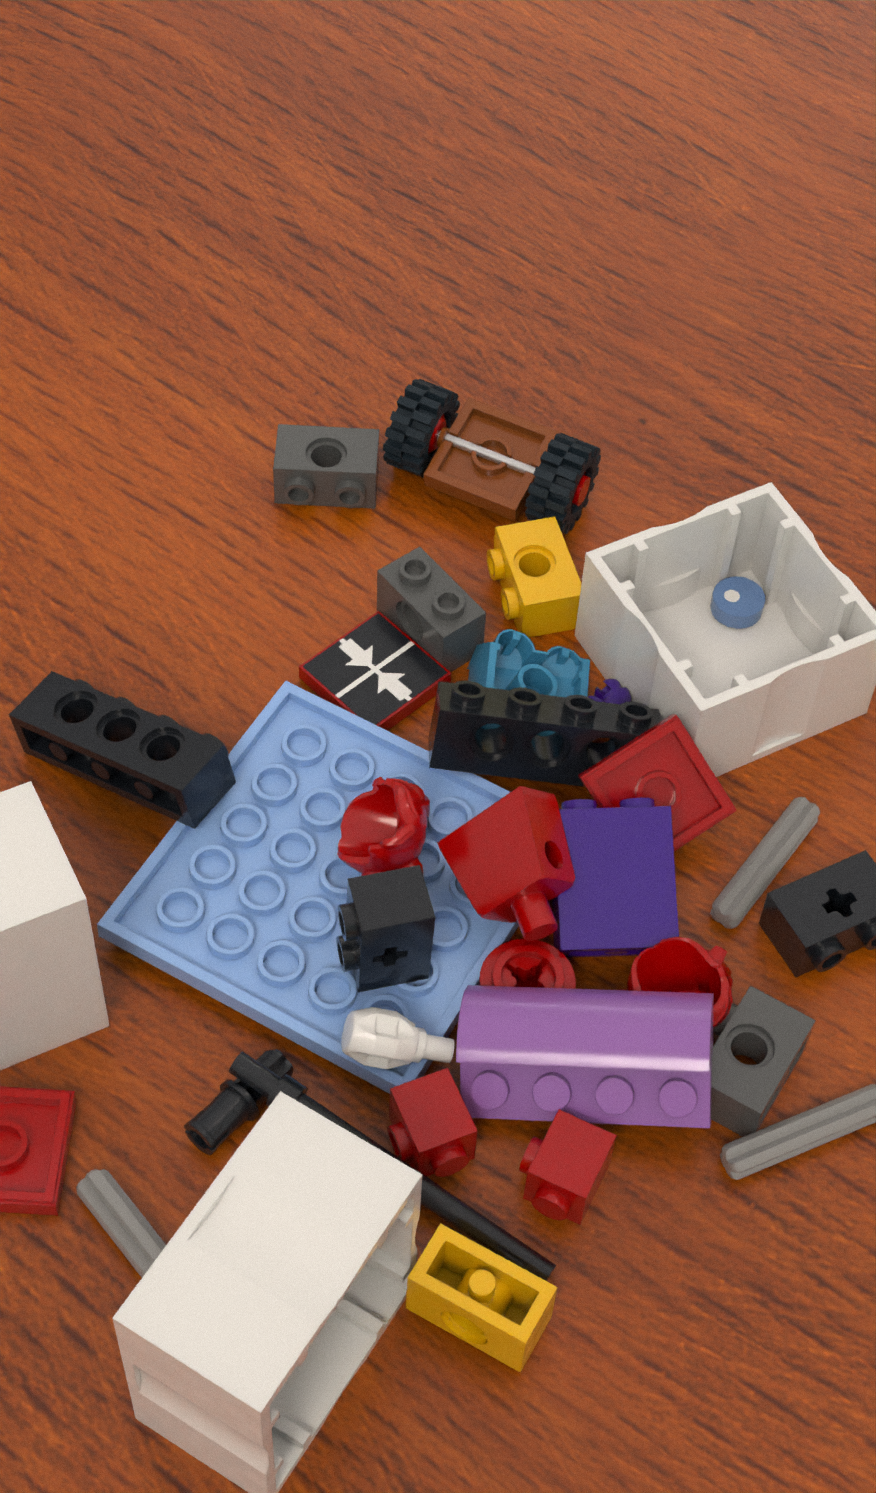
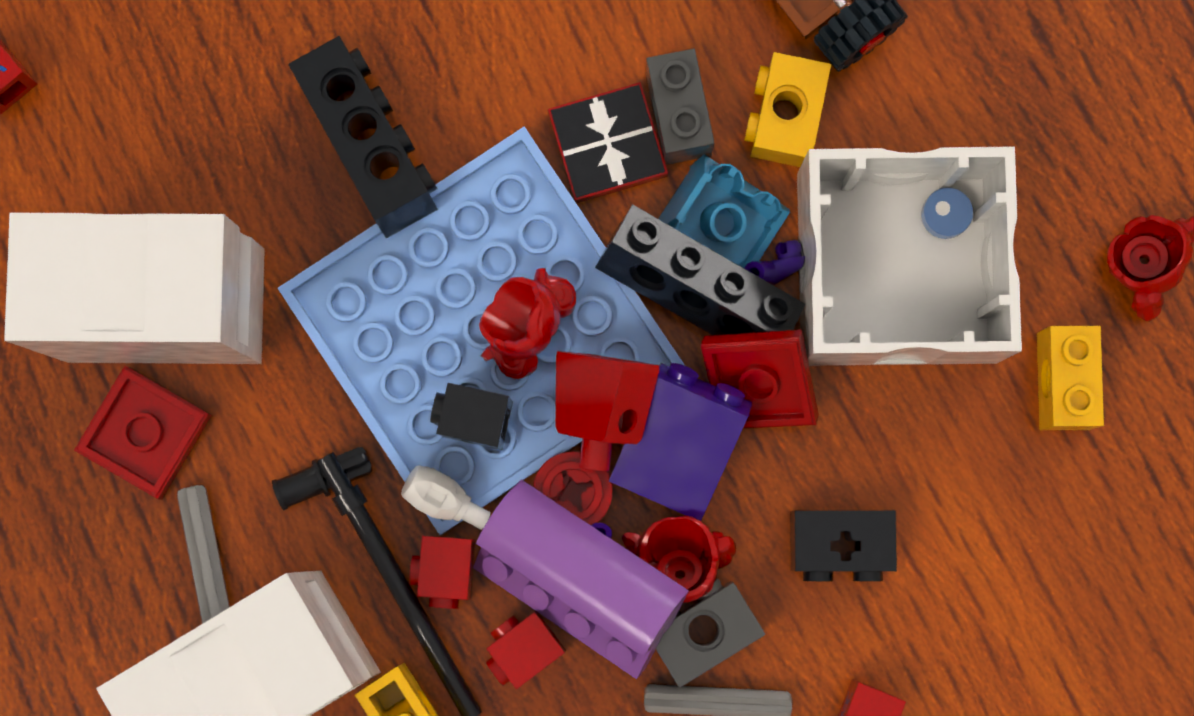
camera: 35 degrees right, 30 degrees up
light grey axle [710,797,820,929] -> none

